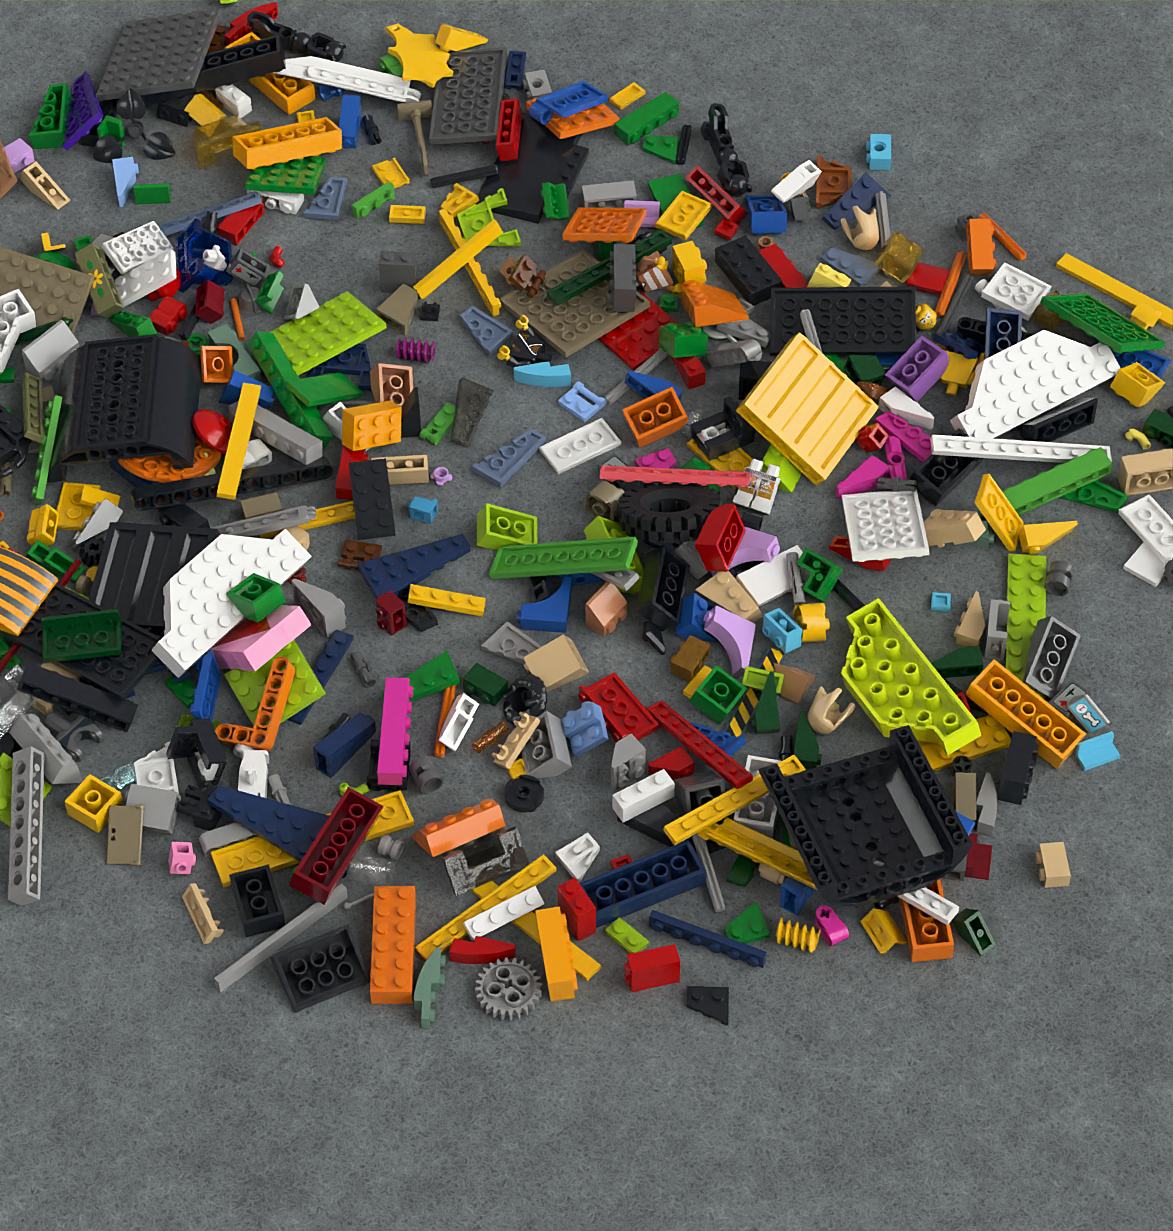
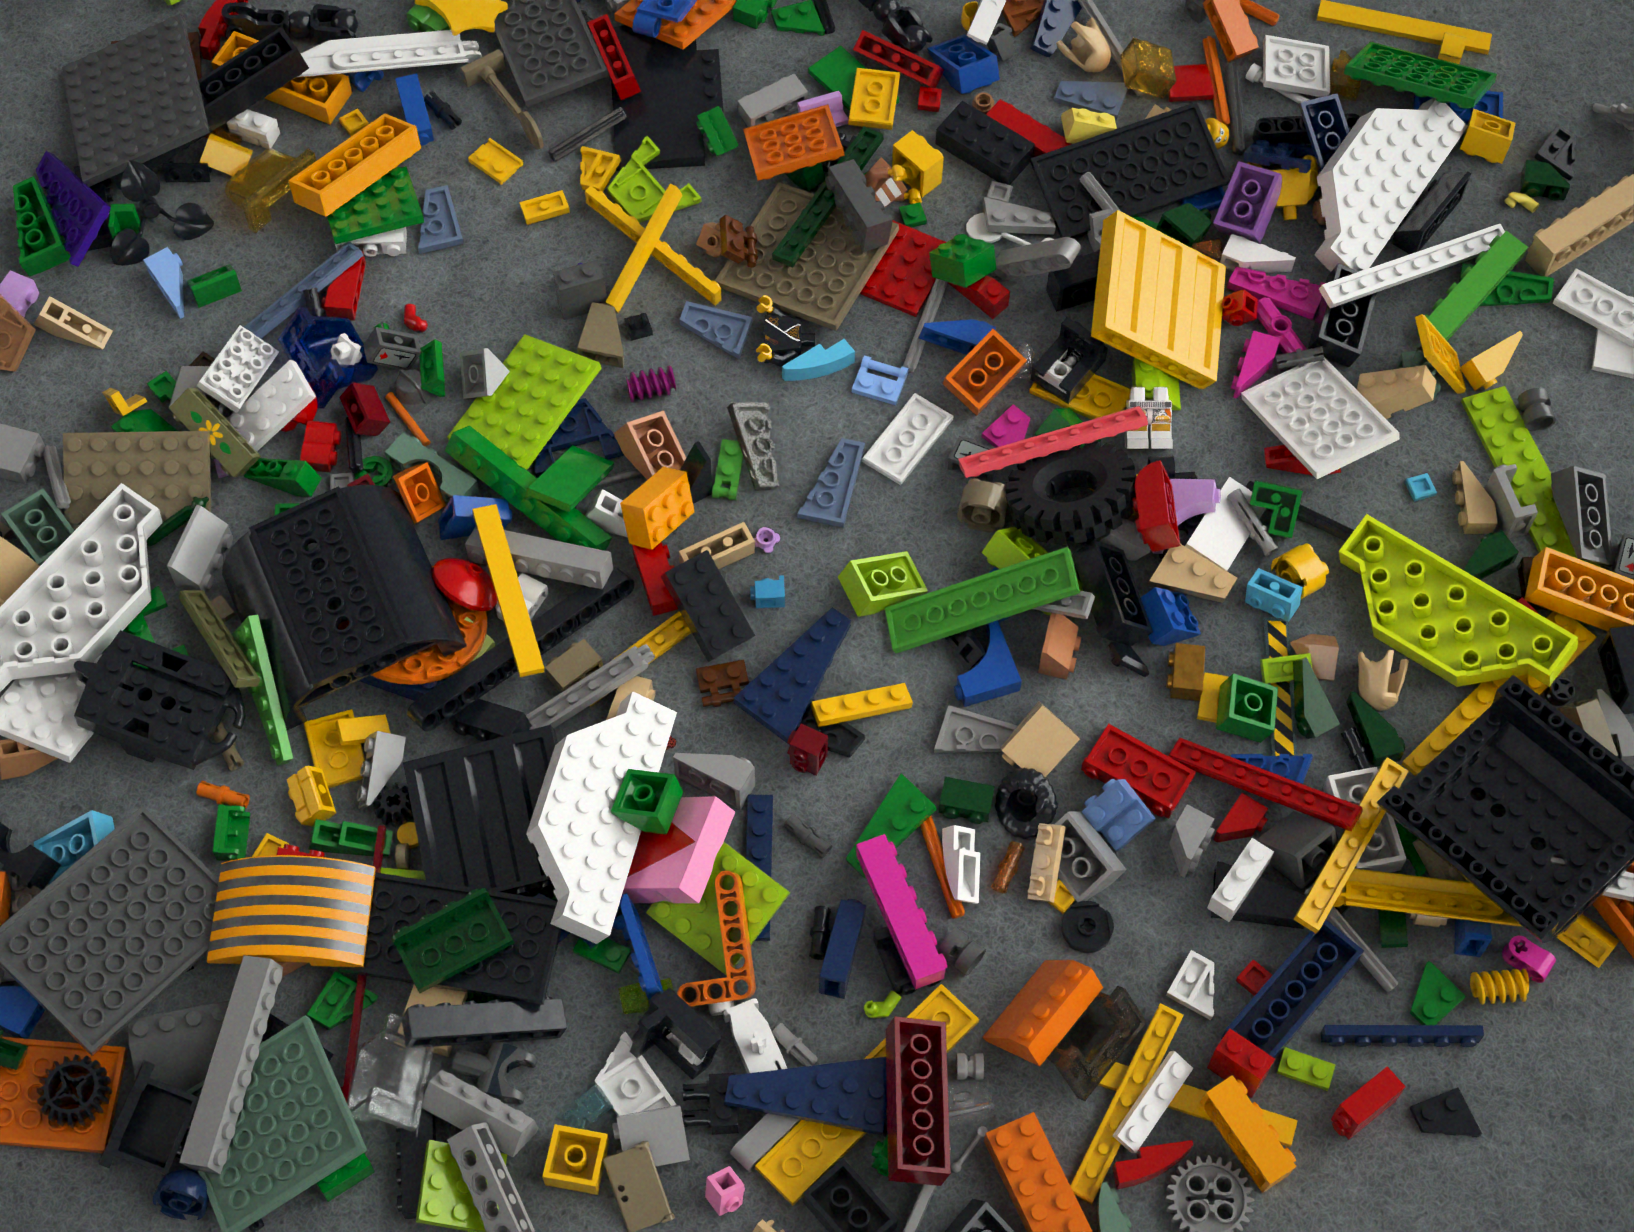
camera: 25 degrees left, 10 degrees up
bright green plate [352,183,395,219] -> none
orange slope [680,280,749,327] -> none
lavender arch [704,605,756,678] -> none

